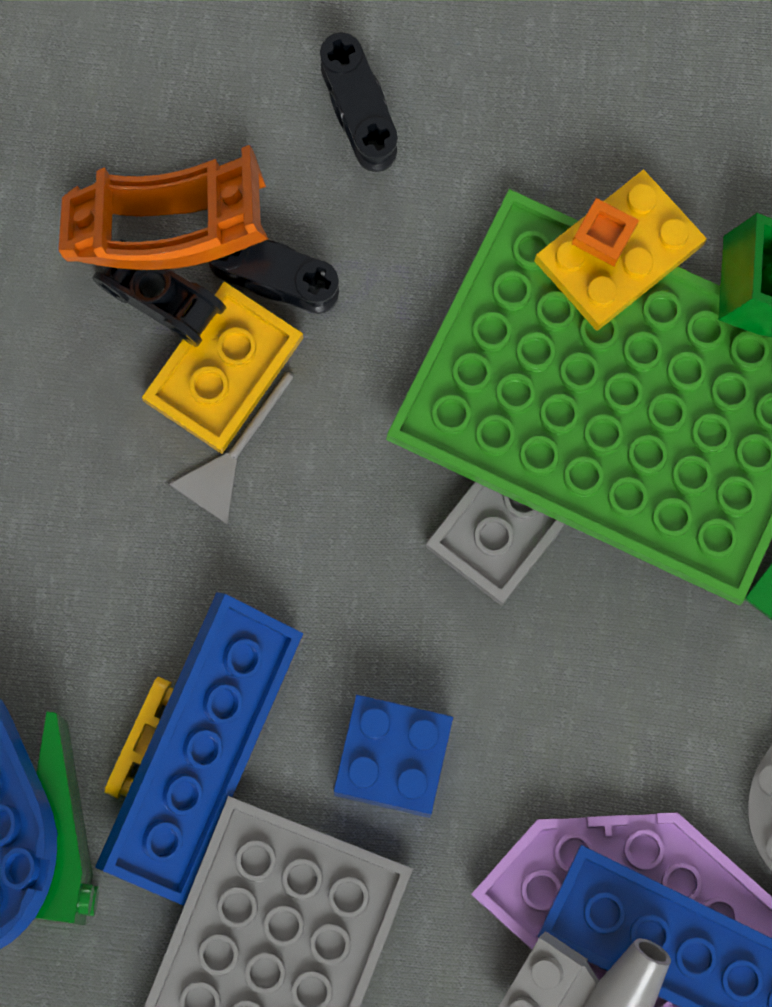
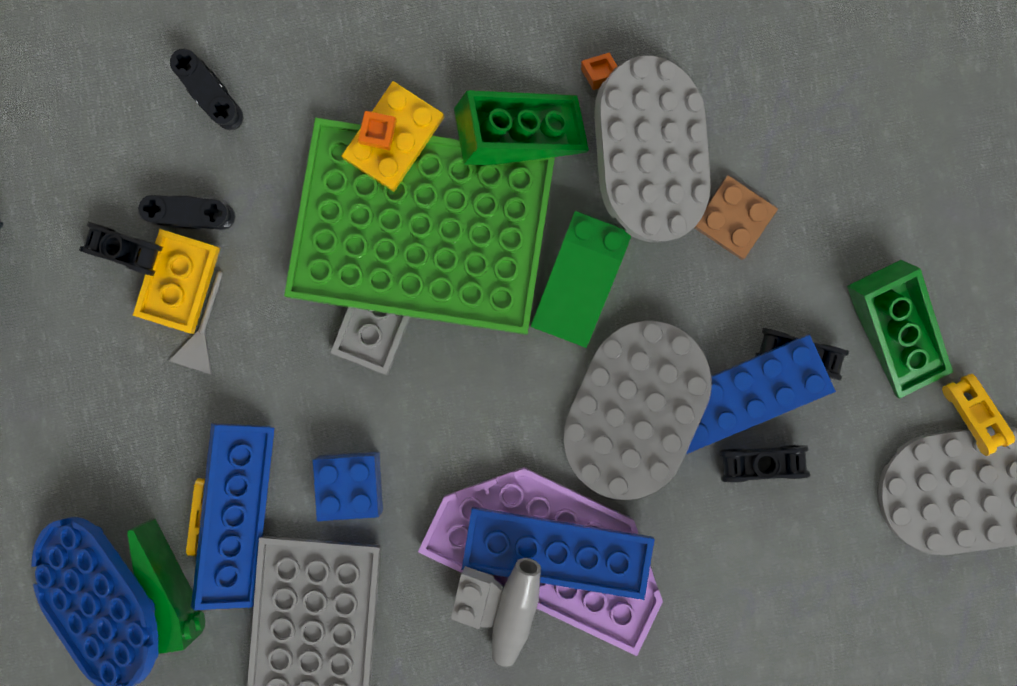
camera: 20 degrees left, 10 degrees up
orange wedge [59,145,269,270] -> none

